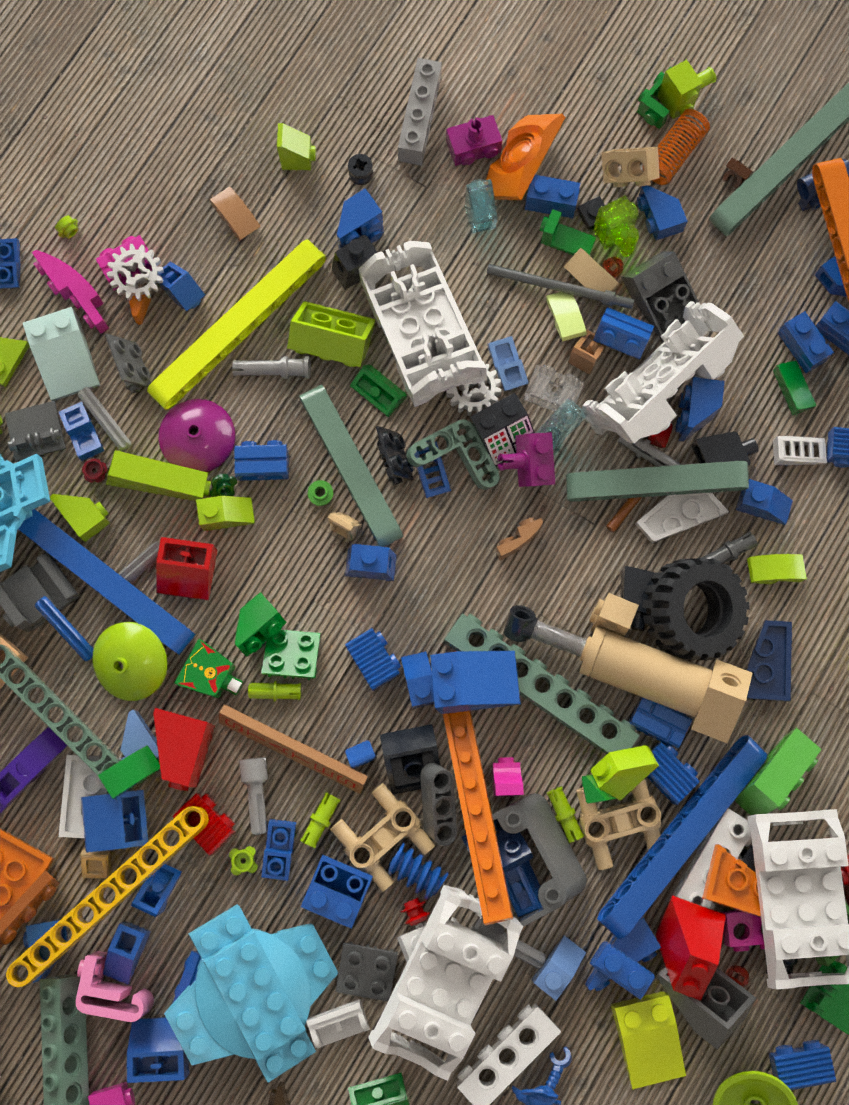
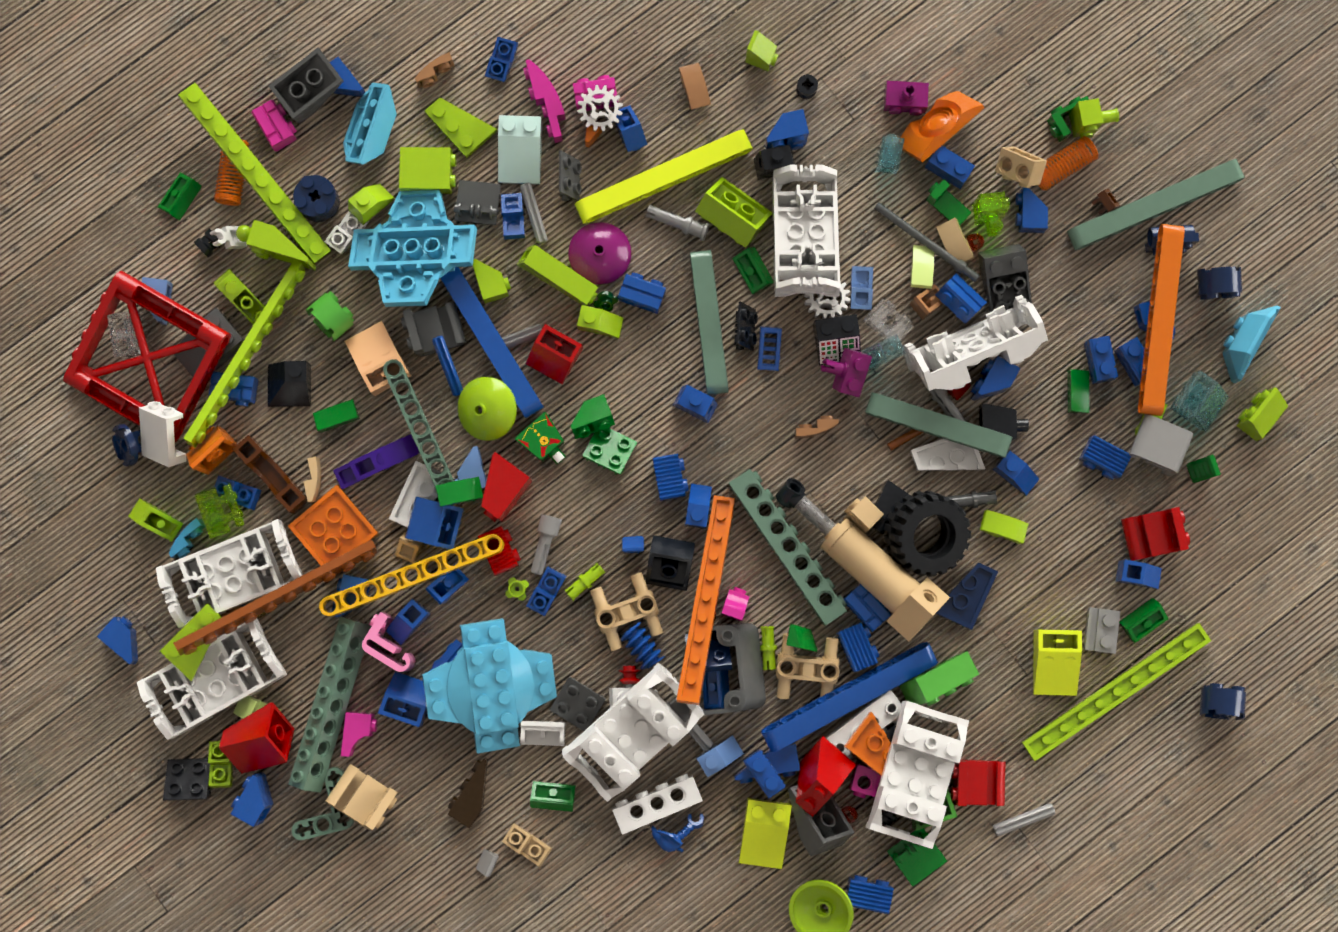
camera: 20 degrees right, 5 degrees up
lime plate [55,215,78,239] -> none
dark red plate [82,458,108,483] -> none
medium nougat tile [219,705,368,794] -> none
lime axle [248,680,301,702] -> none
blue slope [301,855,373,929] -> none
bright green plate [308,480,334,506] -> none
tan slope [328,512,362,541] -> none
light grey brick [398,58,442,166] -> none
sand green beam [406,419,499,490] -> none
dark grey beam [420,763,457,846] -> none
blue slope [430,651,521,714] -> none
black plate [577,196,611,231] -> none
lime slope [591,745,659,801] -> none
white slope [773,436,827,465] -> none

